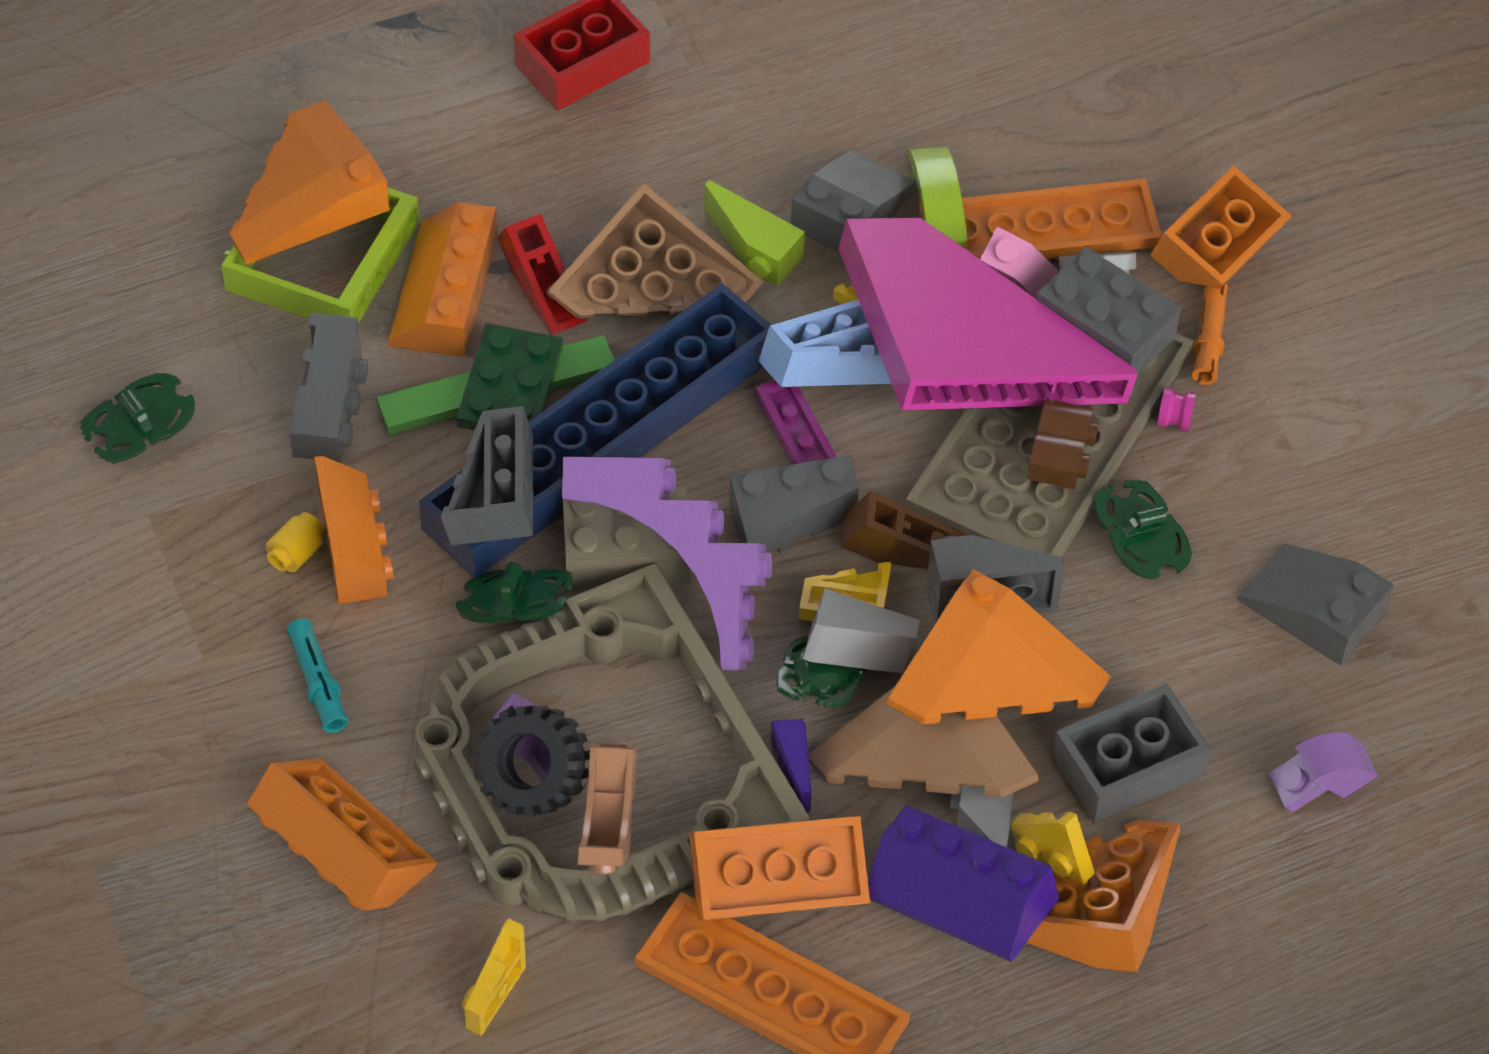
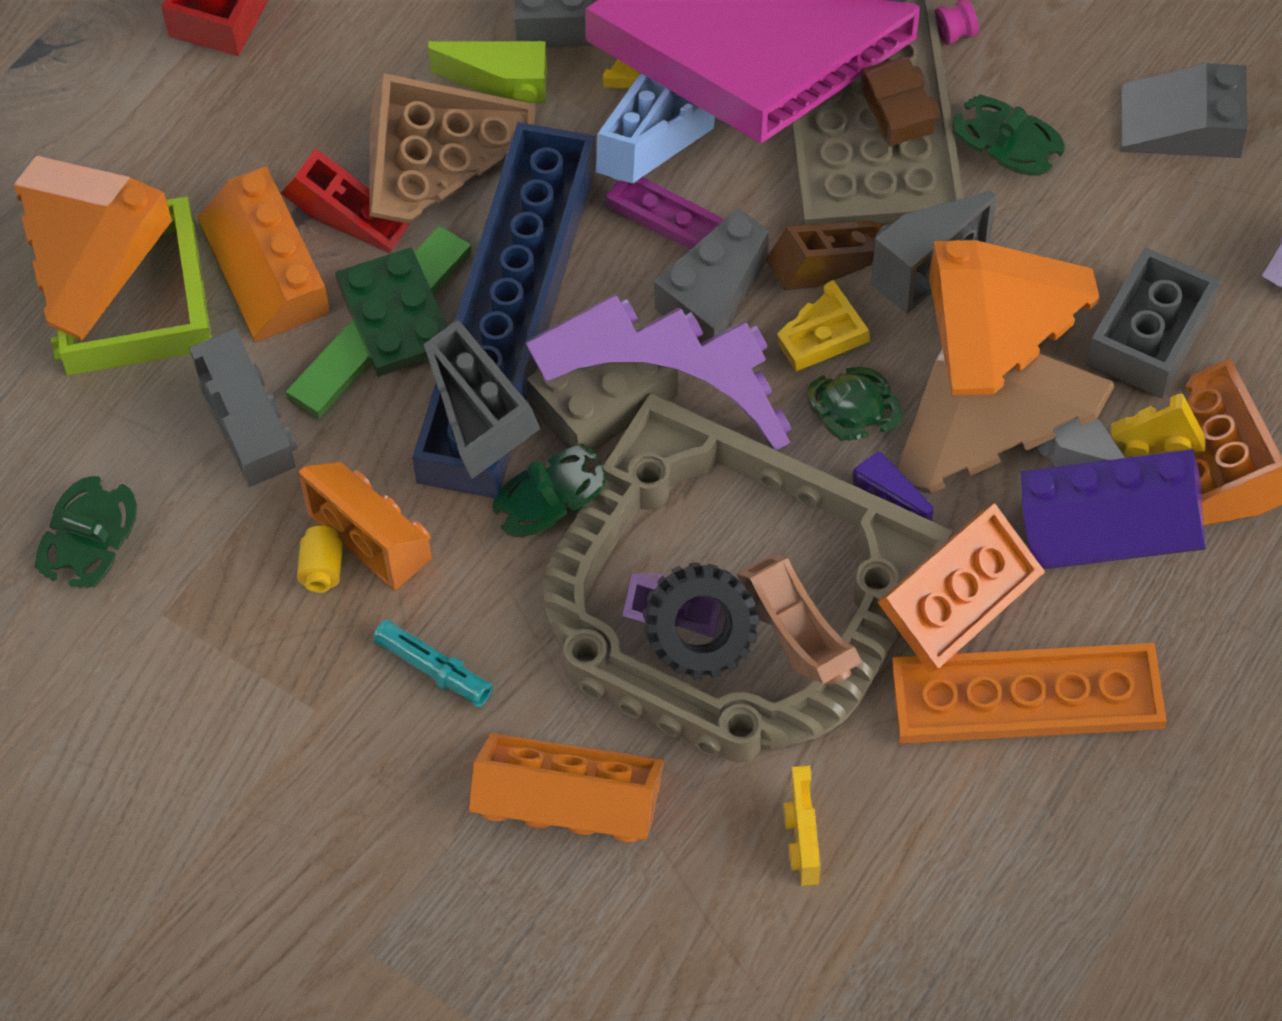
camera: 30 degrees left, 5 degrees up
light grey slope [803,588,924,674] -> none

